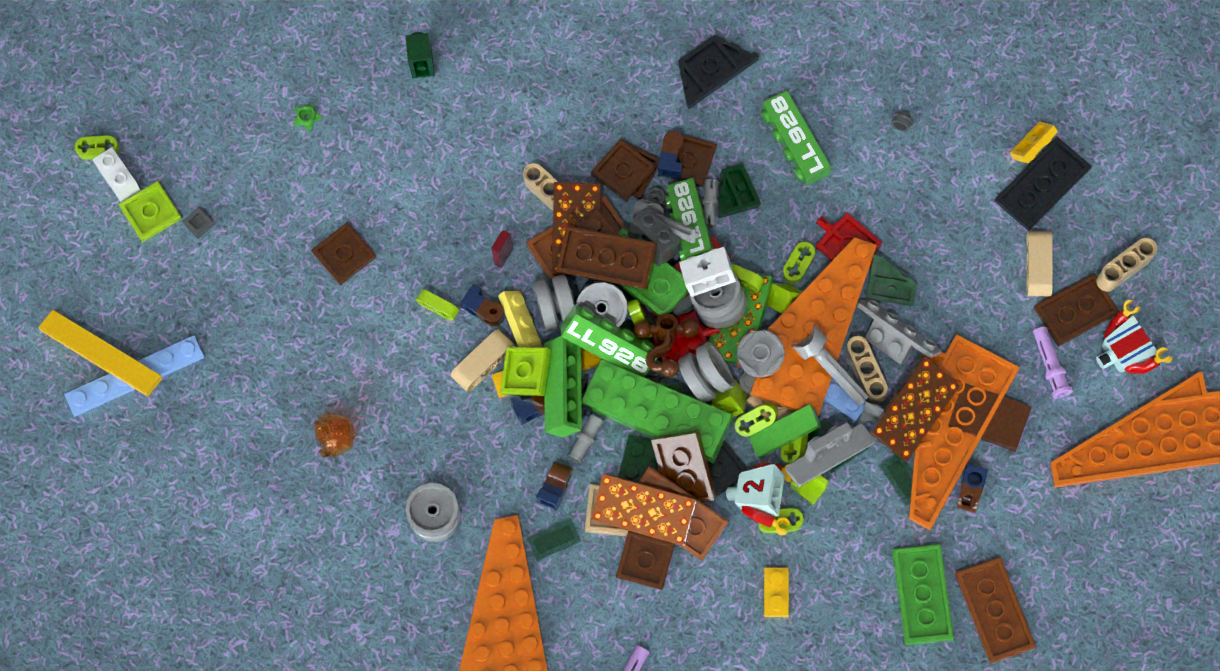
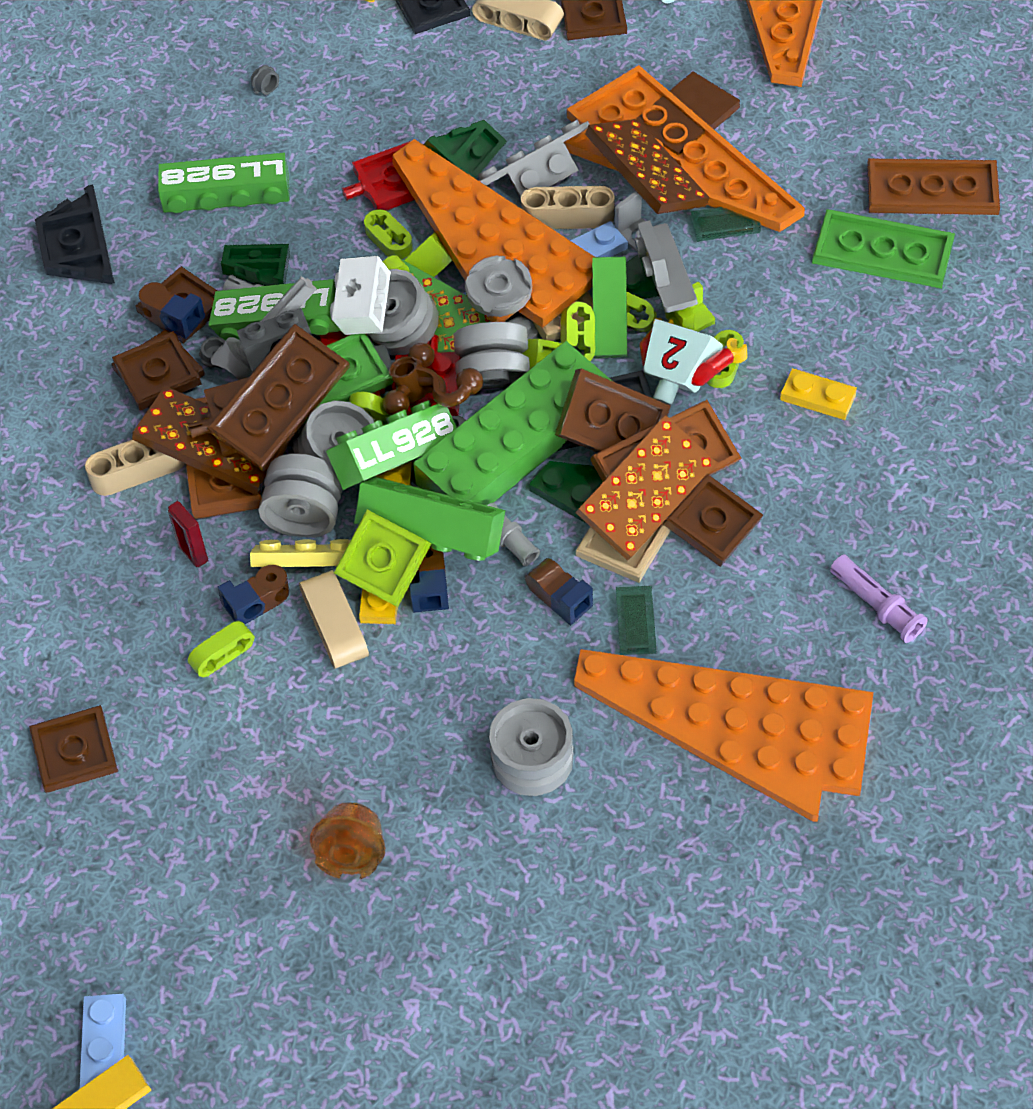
camera: 70 degrees left, 15 degrees down
light grey piece [792,325,869,406] -> none
leg [957,464,988,513] -> none
lavender pin [1033,327,1073,399] -> none

